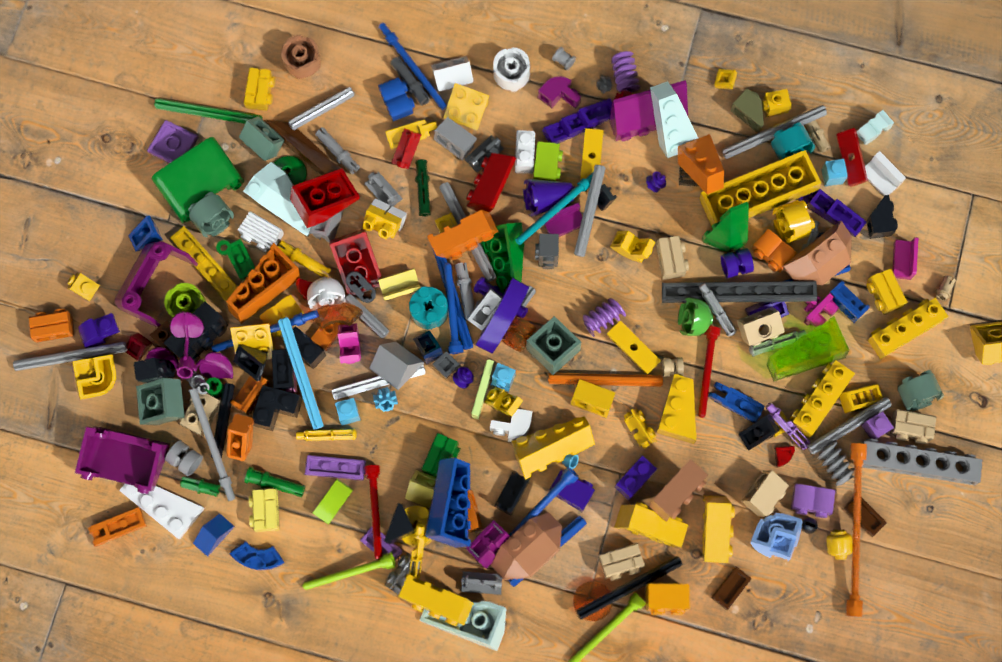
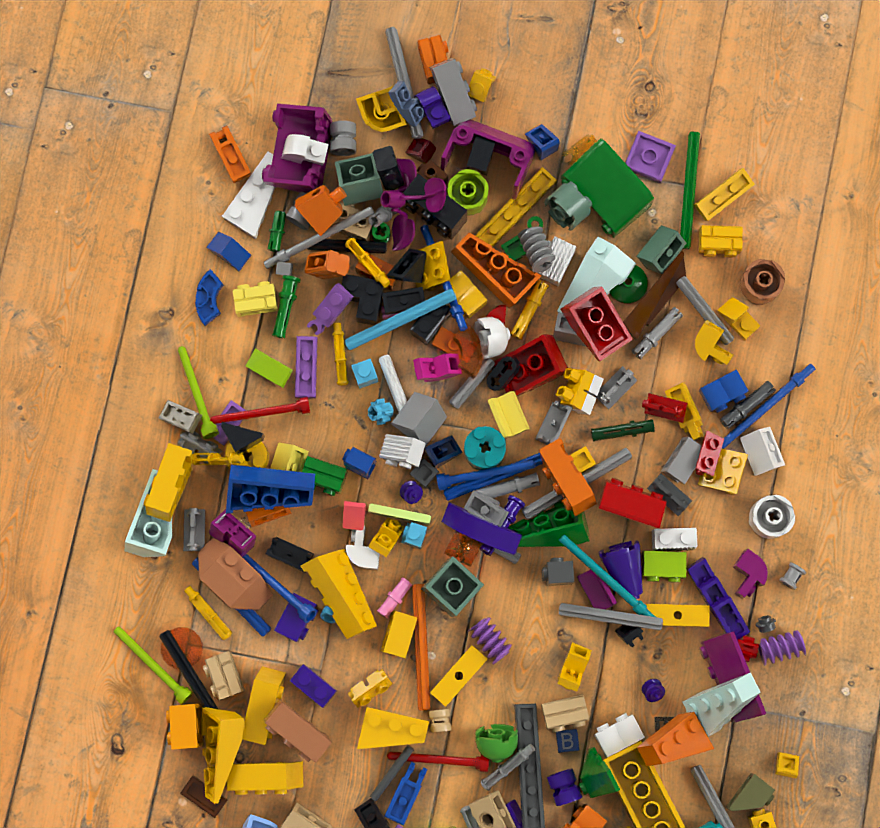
camera: 85 degrees right, 5 degrees up
none -> plate [159,400,202,434]
none -> yellow piece [184,586,232,640]
none -> yellow wedge [201,707,245,804]
none -> light grey piece [276,261,293,276]
none -> white brick [281,134,329,165]
none -> orange torso [295,185,347,236]
none -> medium lavender plate [307,283,354,335]
none -> light grey wheel [330,121,356,156]
none -> blue brick [342,447,377,480]
none -> coral slope [343,501,367,530]
none -> yellow piece [345,238,390,288]
none -> dark grey bar [370,745,414,801]
none -> bright pink pin [377,577,413,619]
none -> white brick [379,434,426,469]
none -> sand blue slope [388,81,425,127]
none -> light grey brick [429,58,477,126]
none -> black slope [467,136,496,176]
none -> light grey piece [518,227,555,273]
none -> light grey hinge [535,401,573,445]
none -> dark blue tile [556,729,580,753]
none -> clear yellow plate [562,135,597,165]
none -> white brick [594,713,645,757]
none -> yellow plate [694,168,755,221]
none -> yellow brick [695,320,733,365]
none -> hinge [695,431,724,477]
none -> yellow slope [717,297,760,341]

